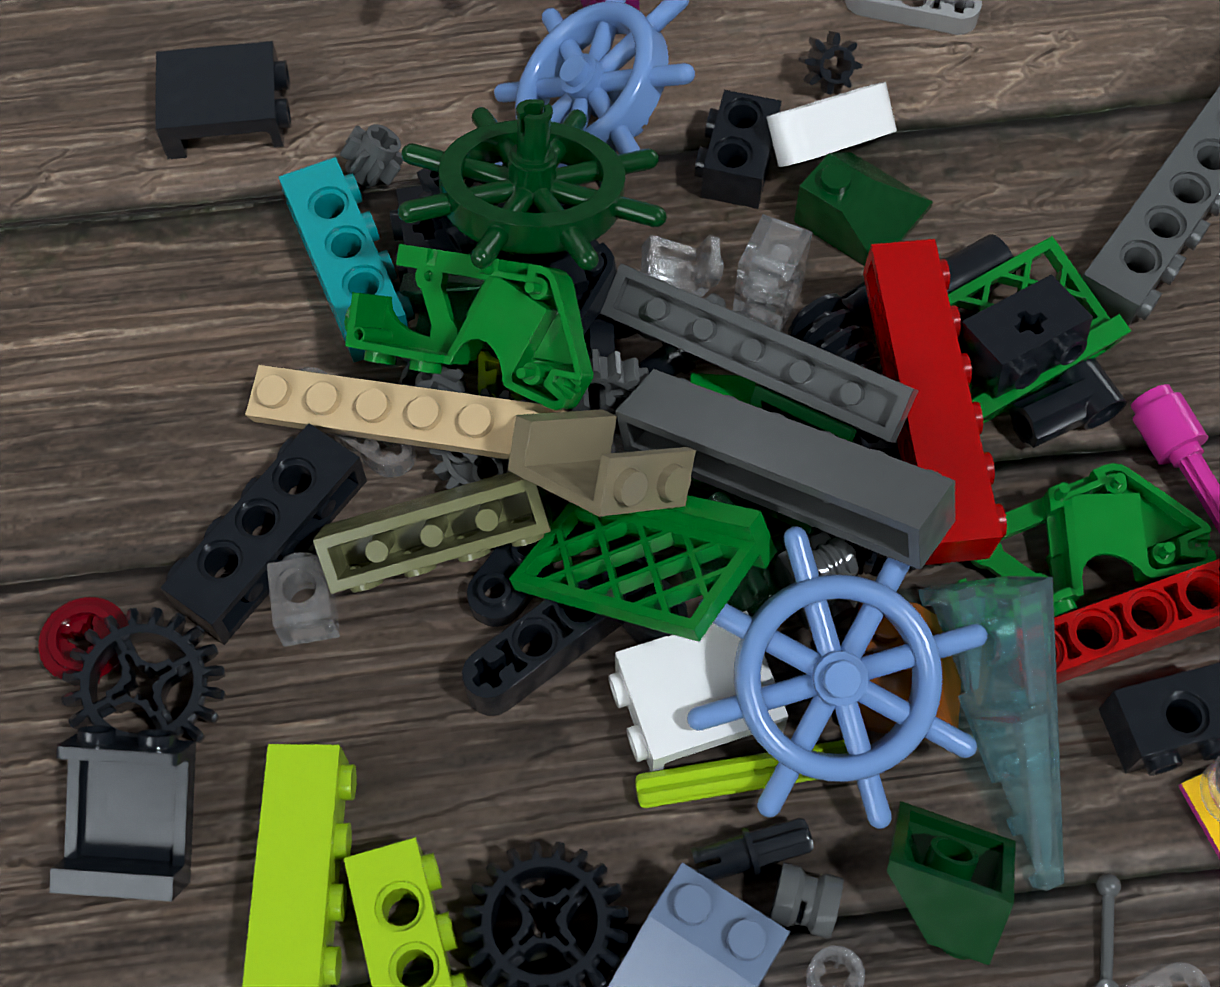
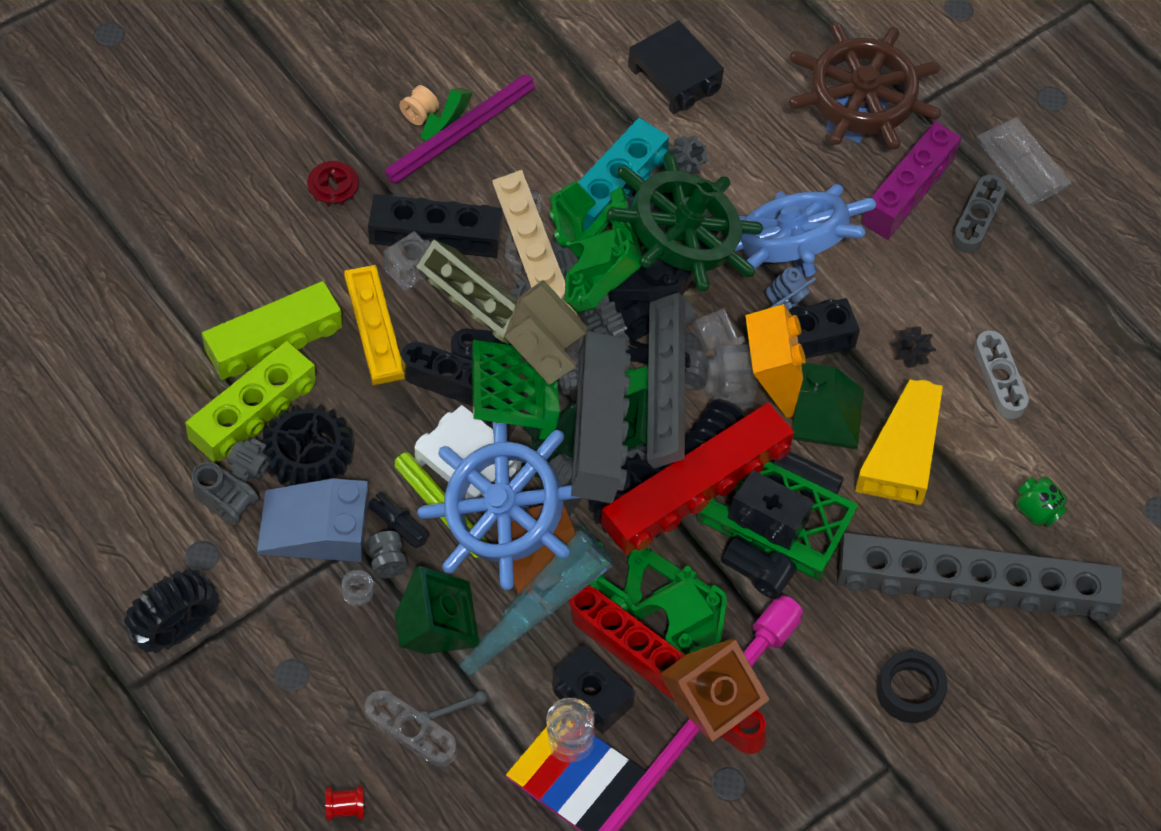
camera: 55 degrees right, 5 degrees down
panel [49,725,196,901] -> none
black gear [62,607,226,743] -> none
white beam [766,82,897,167] -> none
none -> yellow tile [344,265,405,385]
none -> magenta axle [385,74,536,184]
none -> light nougat wheel [399,85,439,126]
none -> green slope [420,88,473,141]
none -> sand blue hinge [744,267,816,333]
none -> light orange slope [745,304,806,418]
none -> yellow slope [855,379,943,505]
none -> green head [1016,477,1068,528]

